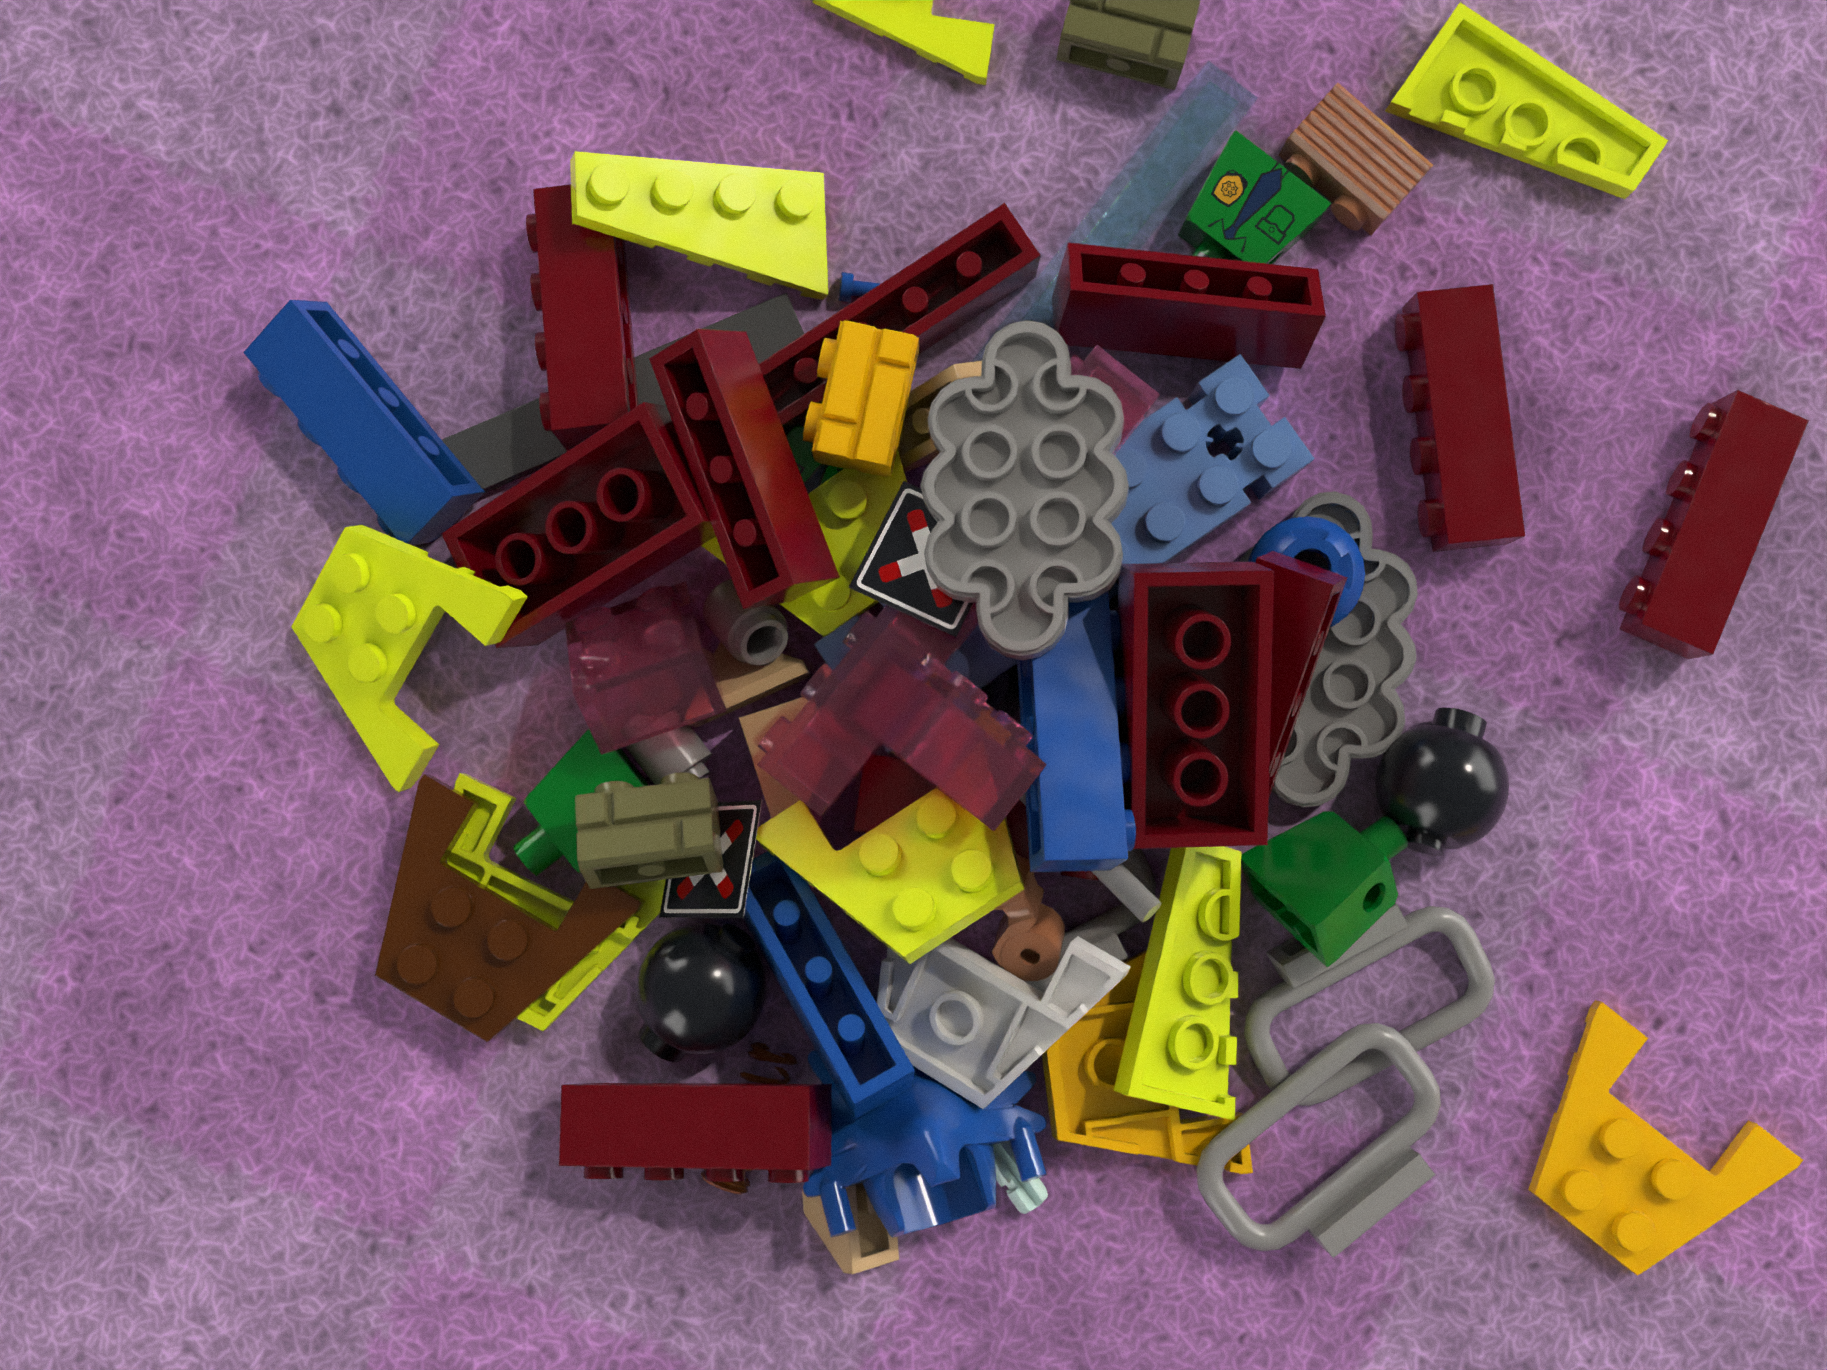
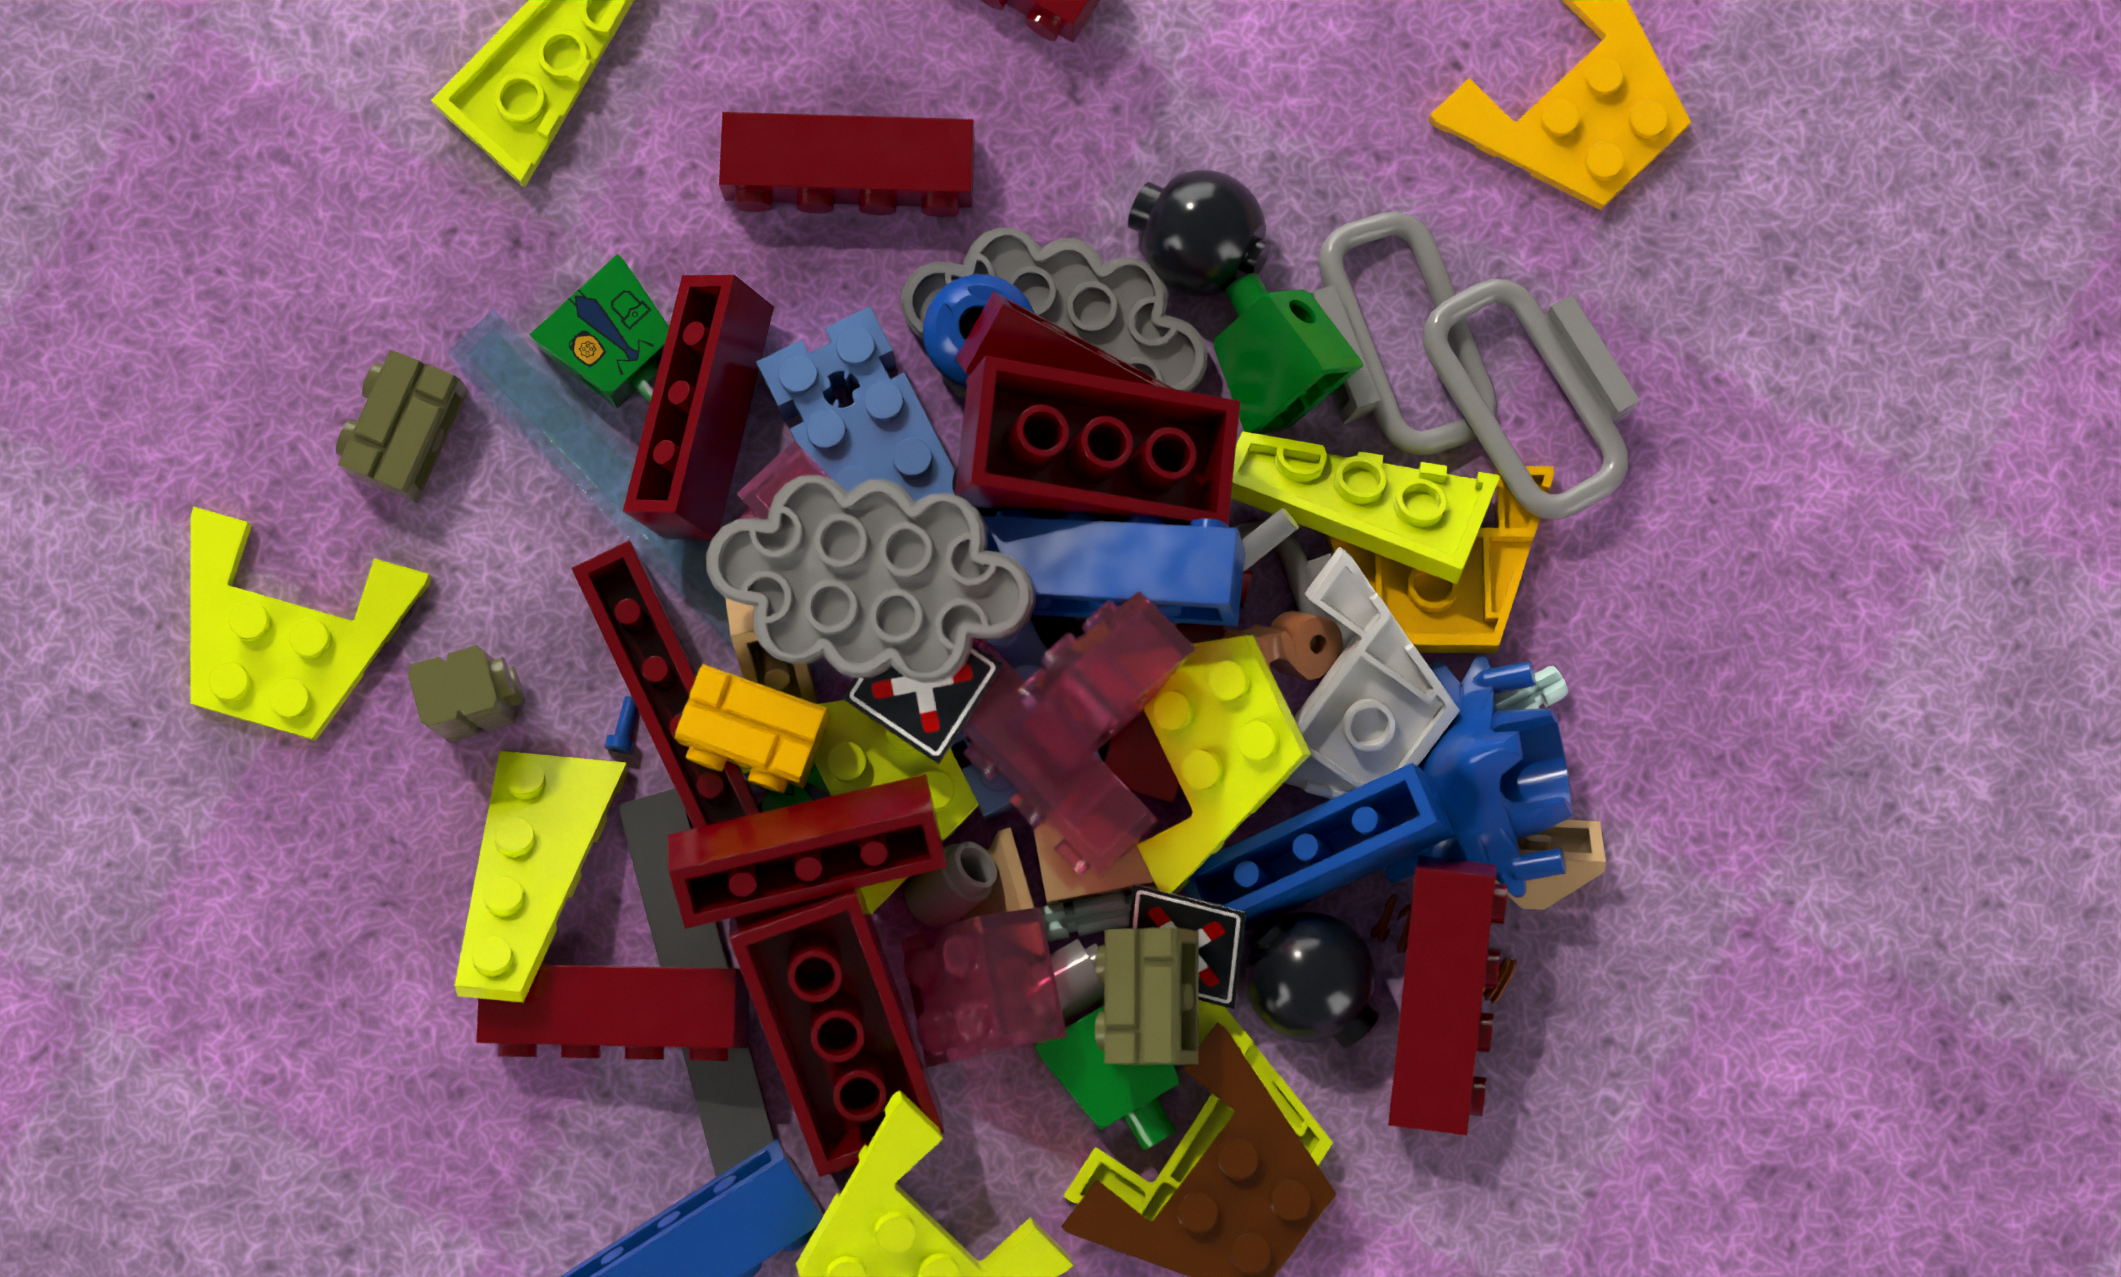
camera: 80 degrees left, 5 degrees down
nougat brick [1278,83,1433,236] -> none
none -> olive brick [407,645,525,743]
none -> light aqua axle [1037,886,1158,942]

